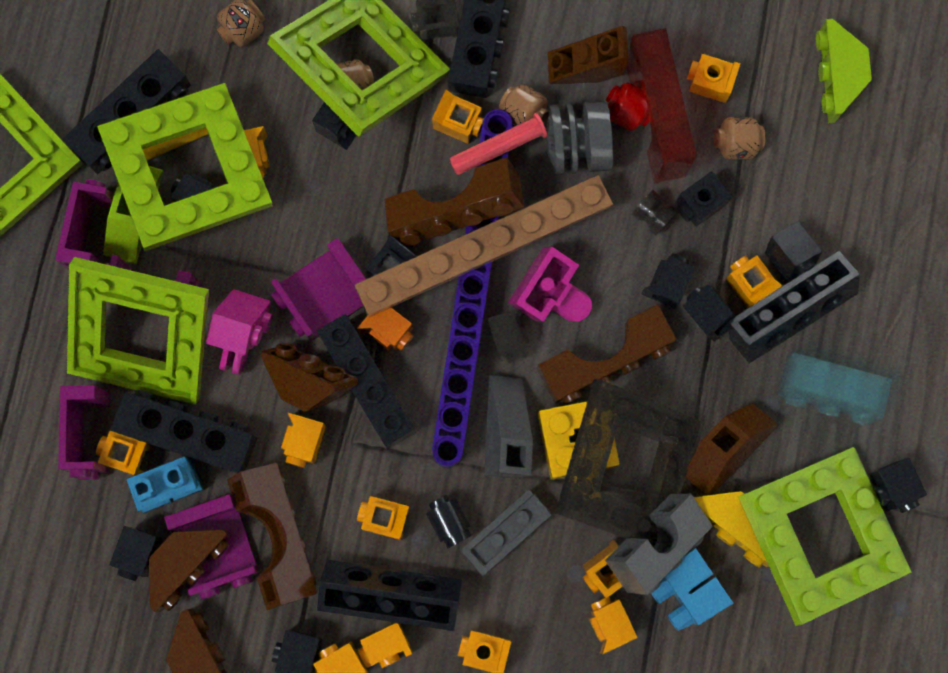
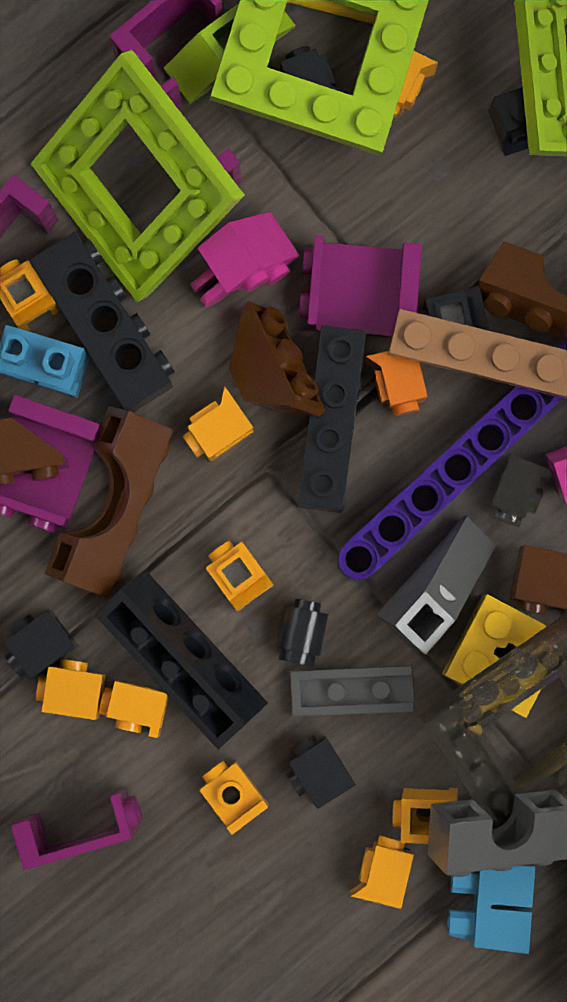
camera: 35 degrees right, 5 degrees up
none -> black brick [286,735,356,809]

